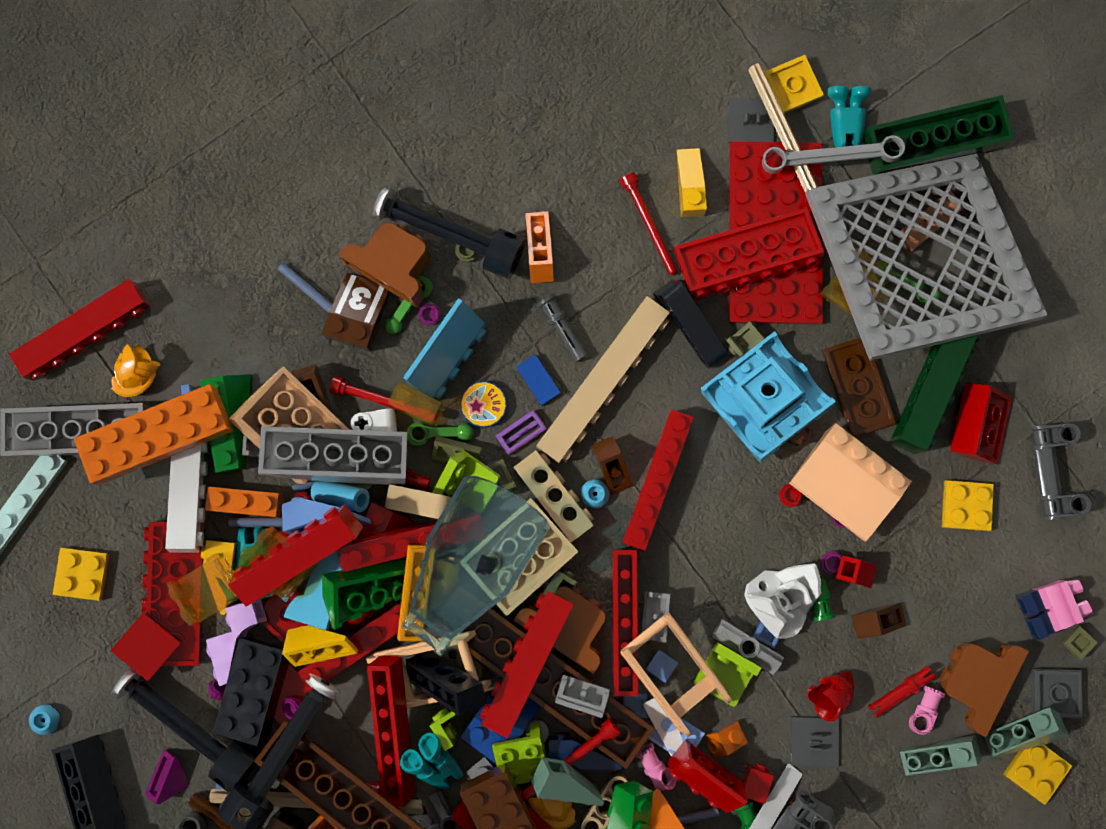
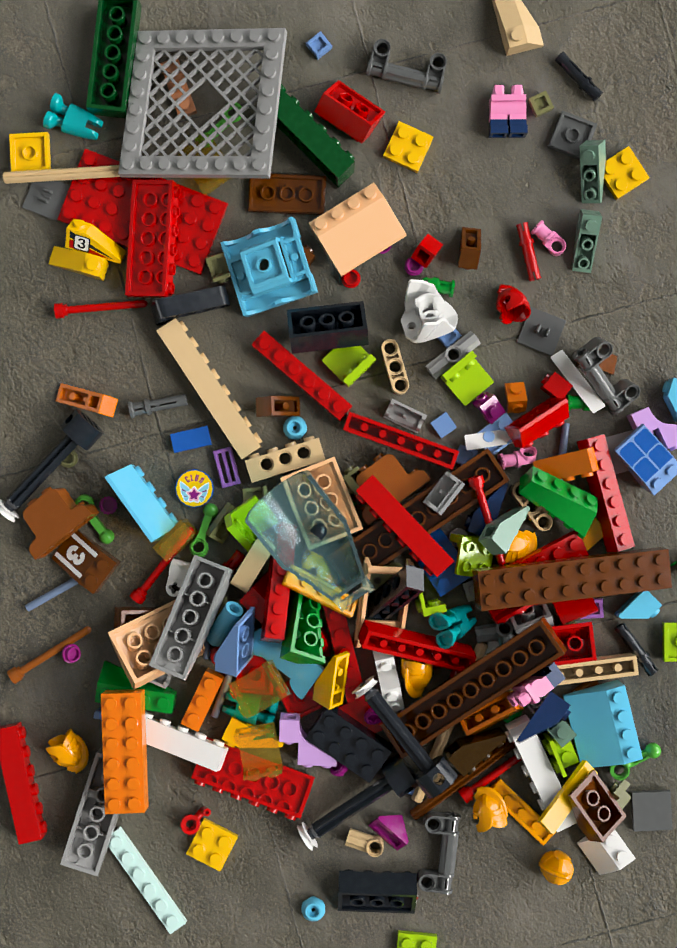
camera: 75 degrees left, 5 degrees up
red tile [110,612,181,681] -> none
red brick [228,504,363,607] -> none
light nougat piece [620,613,732,738] -> none
light grey piece [762,136,905,174] -> none
dark orange brick [939,643,1029,737] -> none
none -> dark orange piece [7,626,91,684]
none -> magenta plate [62,644,81,663]
none -> yellow slope [65,219,127,264]
none -> red plate [180,806,211,835]
none -> black brick [287,301,369,354]
none -> medium blue tile [306,31,332,60]
none -> lime bracket [322,346,376,388]
none -> tan piece [345,828,384,857]
none -> white arch [373,651,404,712]
none -> tan beam [381,339,409,395]
none -> light orange helmet [401,658,433,698]
none -> magenta bracket [472,392,506,424]

